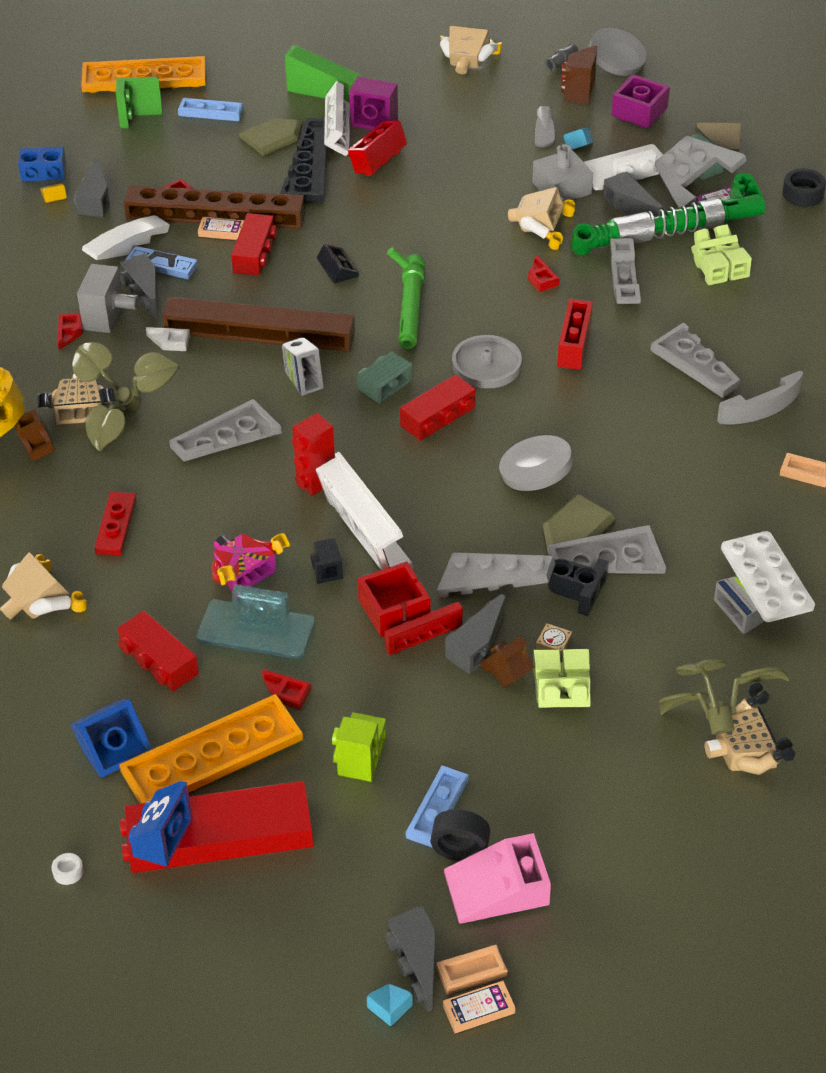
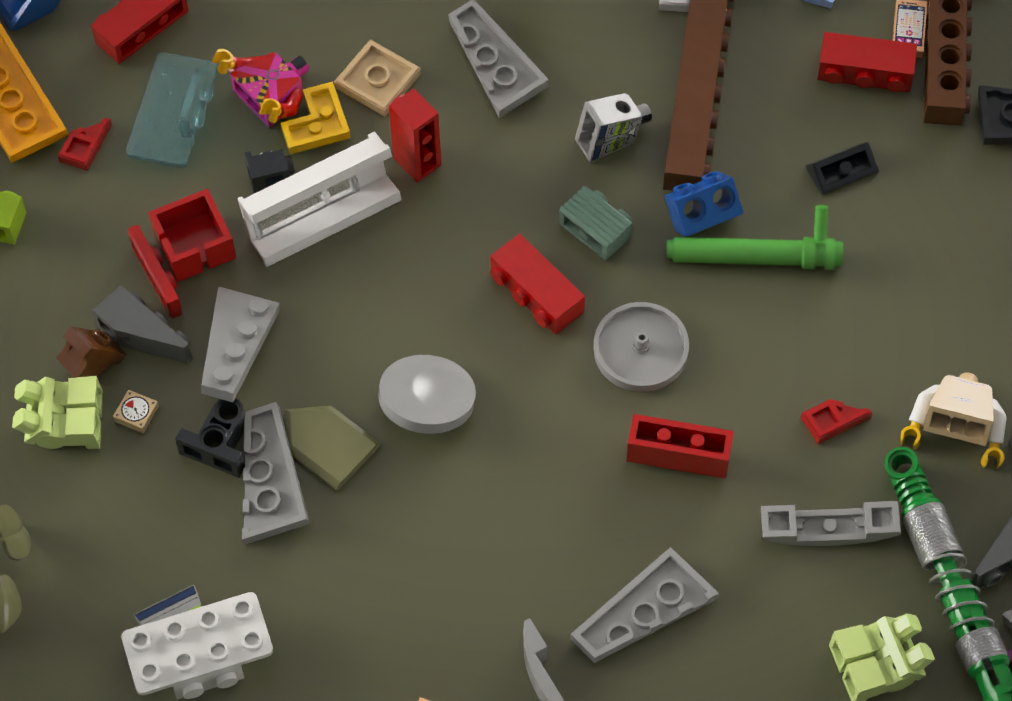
camera: 90 degrees right, 15 degrees up
none -> yellow plate [281,81,351,155]
none -> tan tile [334,39,421,117]
none -> blue brick [664,171,744,237]

